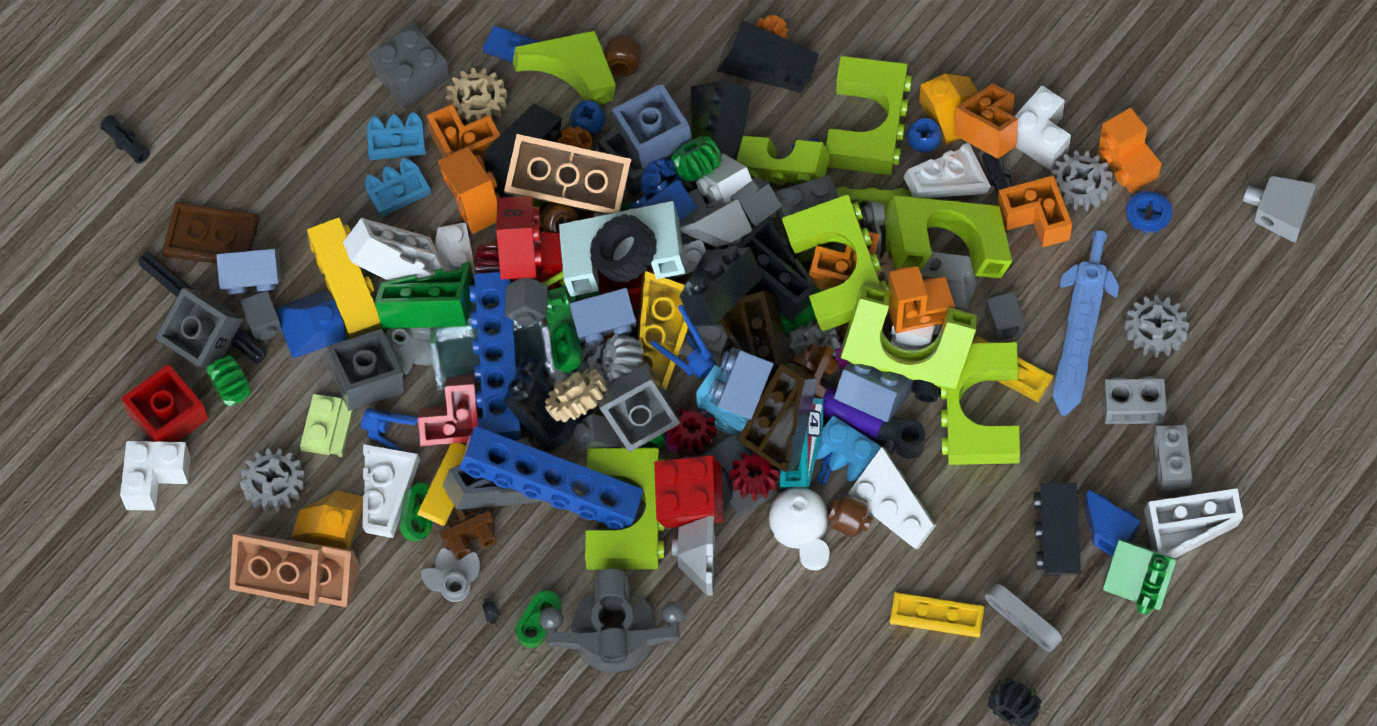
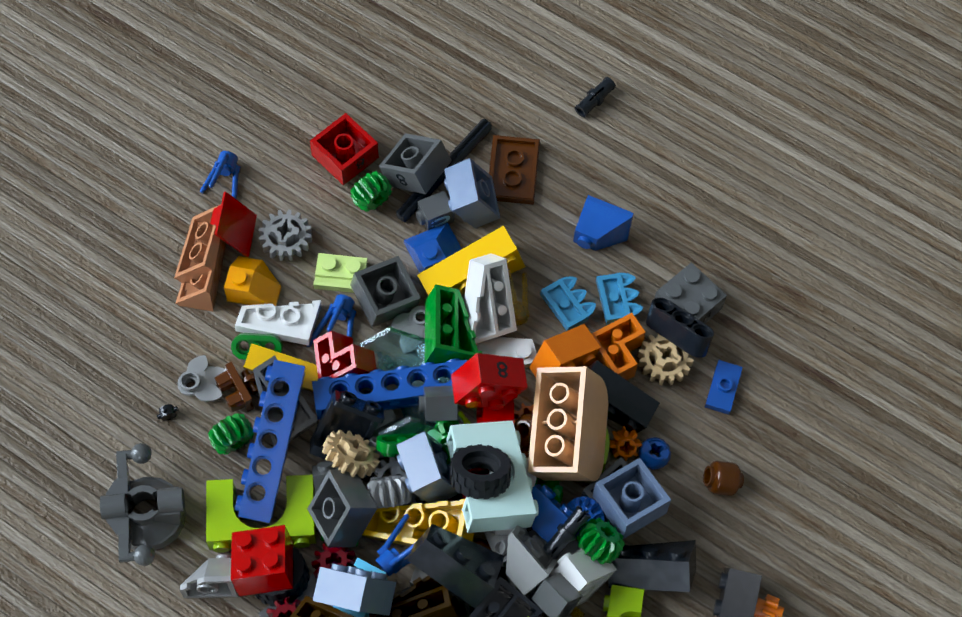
camera: 80 degrees right, 0 degrees up
white brick [120,441,191,510] -> none
lime arch [513,31,616,105] -> none
green plate [516,591,562,648] -> none
none -> blue plant [200,151,241,199]
none -> green gear [208,413,254,455]
none -> red piece [210,191,257,257]
none -> black pin [543,506,591,559]
none -> blue slope [573,195,634,251]
none -> black beam [646,298,714,358]

